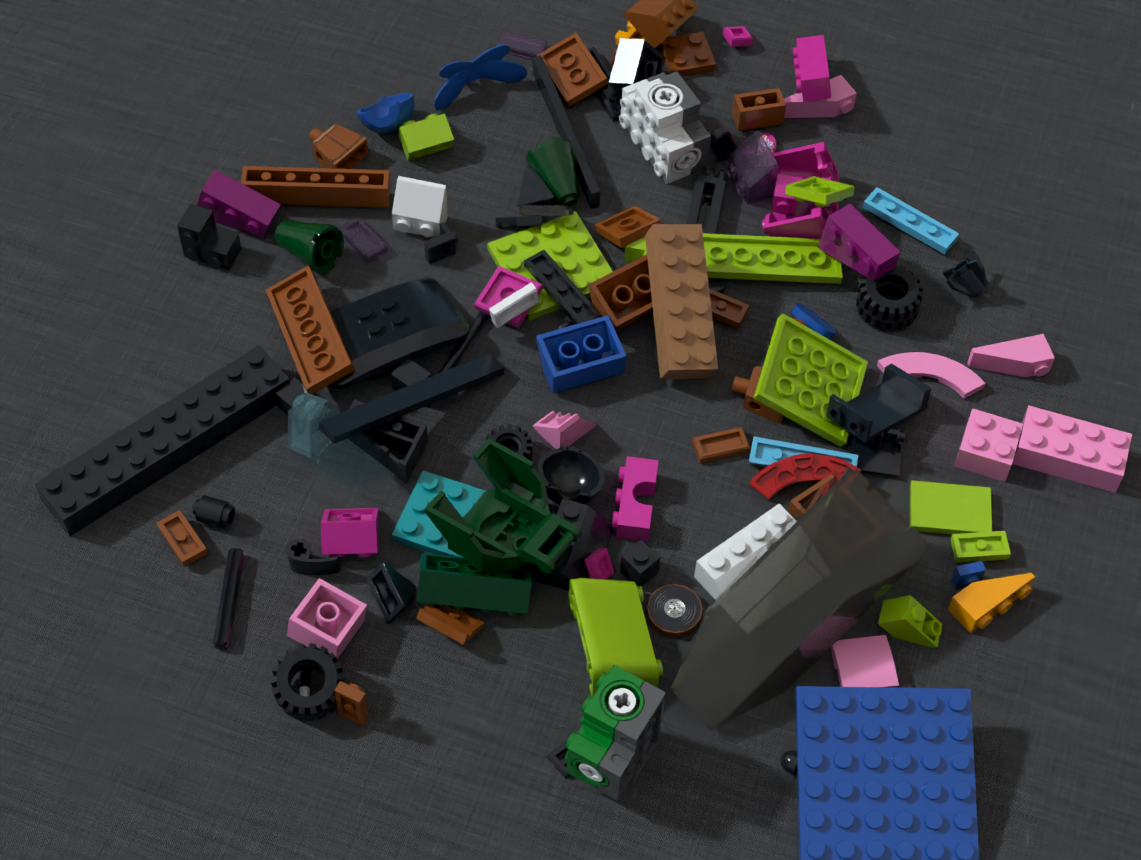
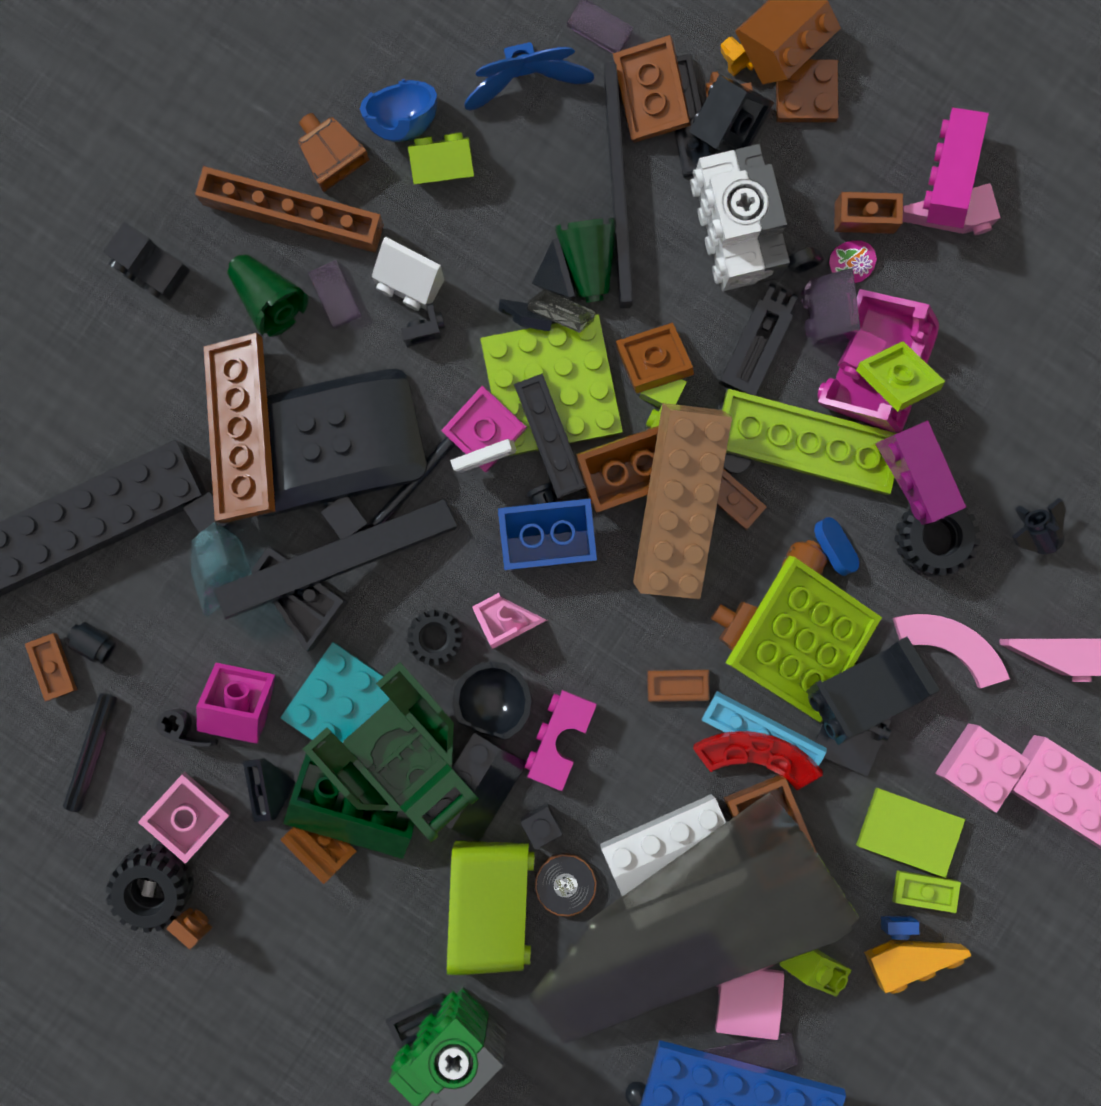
camera: 15 degrees right, 30 degrees up
magenta wedge [197,170,281,238] -> none
dark pink tile [584,548,614,580] -> none
dark pink tile [722,26,753,47] -> none
medium azure plate [863,187,959,255] -> none

